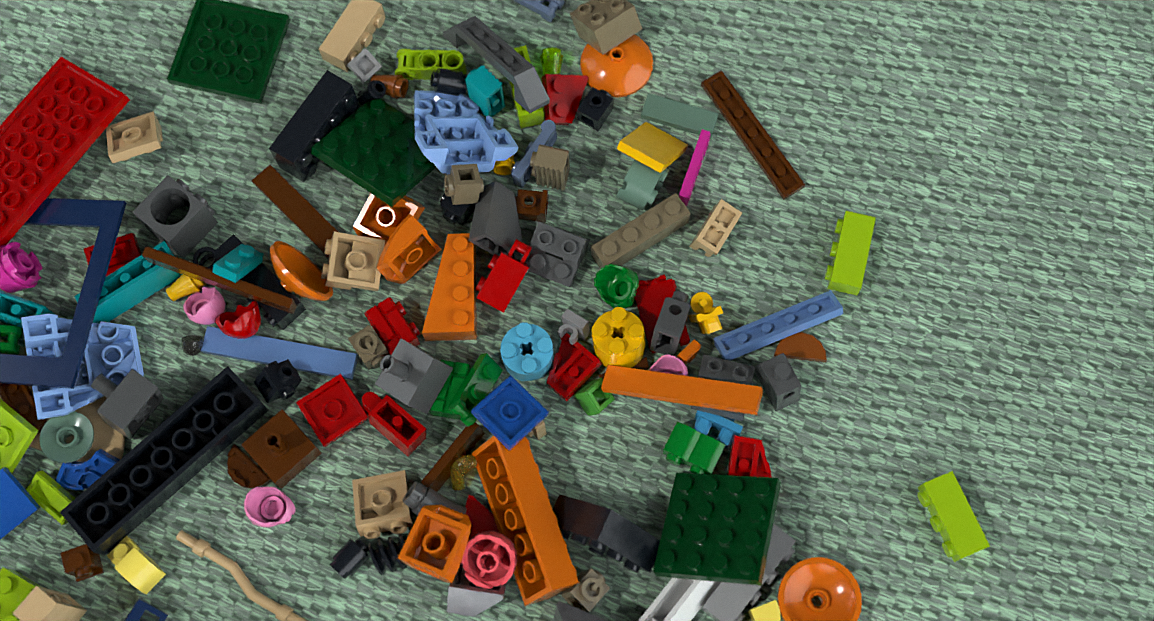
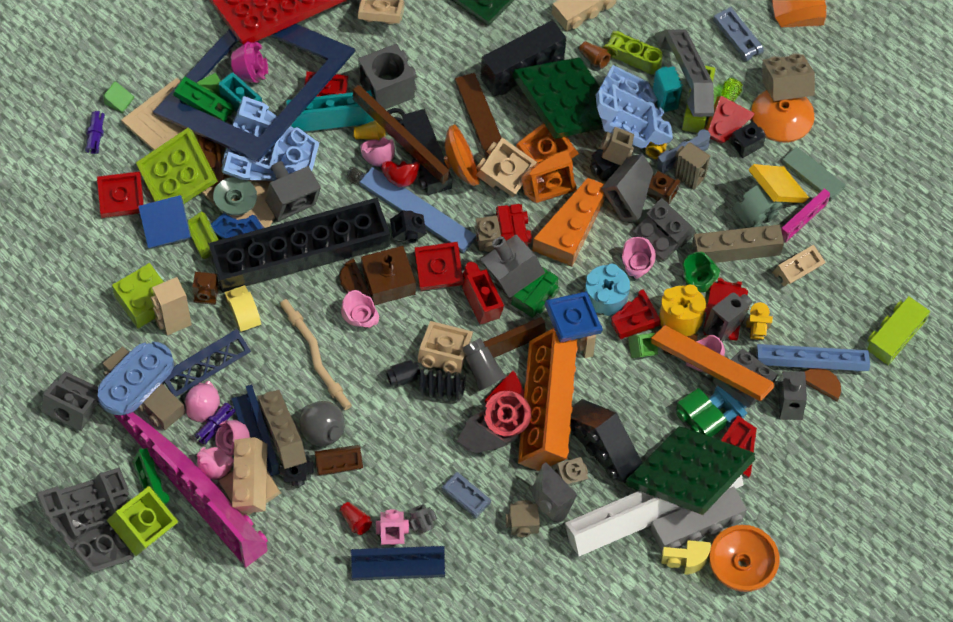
camera: 20 degrees right, 10 degrees down
teal plate [212,244,264,283] -> none
light grey tile [347,48,382,84] -> none
black pin [357,80,386,105] -> none
orange slope [398,505,471,584] -> none
black brick [430,68,467,96] -> none
green plate [448,353,503,427] -> none
clear yellow arm [450,455,477,491] -> none
red brick [475,239,532,313] -> none
light grey tile [558,309,590,345] -> none
orange tile [677,339,701,364] -> none
reddish brown tile [701,70,805,200] -> none
lime brick [917,471,990,562] -> none
none -> bright pink hair [622,237,656,279]

